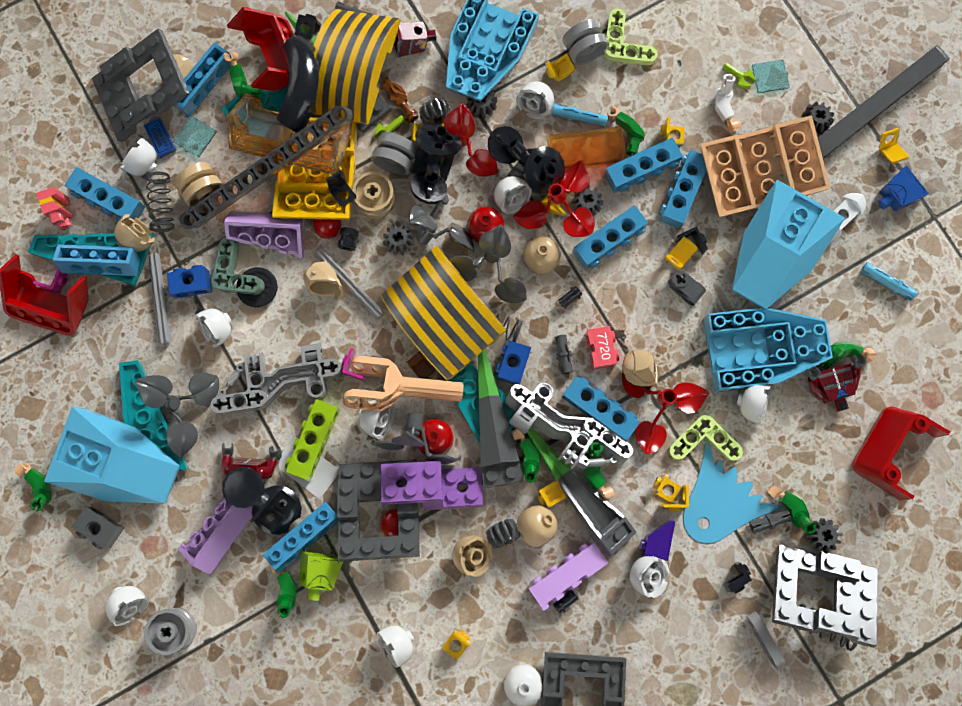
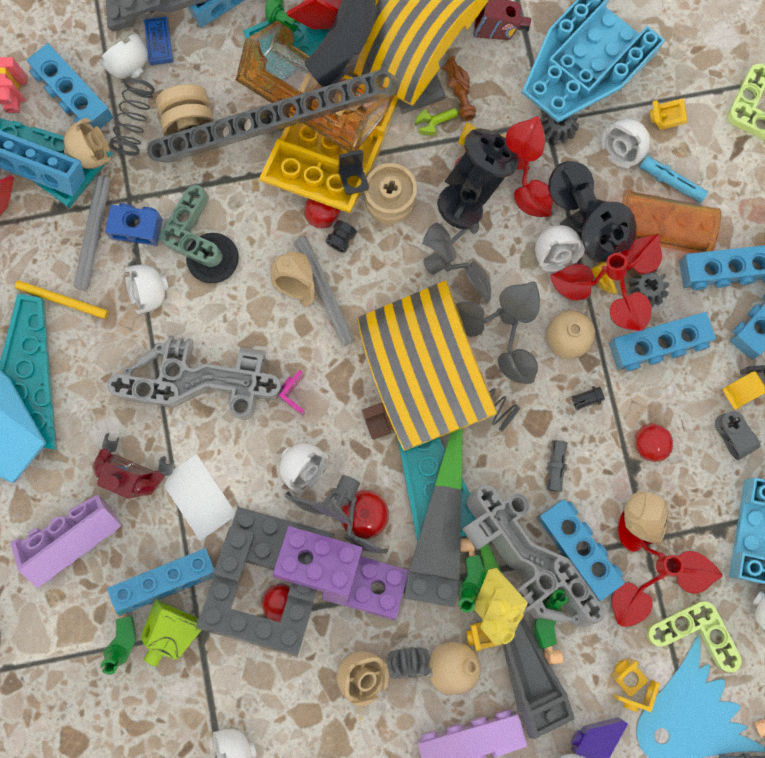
camera: 15 degrees right, 0 degrees up
dark grey plant [135,373,219,457] -> none
clear light blue piece [173,116,217,158] -> none
black piece [222,467,302,535] -> none
lavender wedge [224,211,305,259] -> none
lime brick [285,399,340,481] -> none
light nougat piece [343,356,464,412] -> none
light grey wheel [371,132,418,175] -> none
dark grey gear [383,224,415,256] -> none
dark grey gear [419,98,450,126] -> none
red cylinder [467,206,504,243] -> none
blue brick [495,340,531,385] -> none
light grey wheel [562,19,610,65] -> none
coral brick [585,326,619,370] -> none
green arm [607,107,645,156] -> none
none -> yellow bar [15,280,109,319]
none -> light yellow plate [474,568,528,646]
none -> red hair [635,423,673,462]

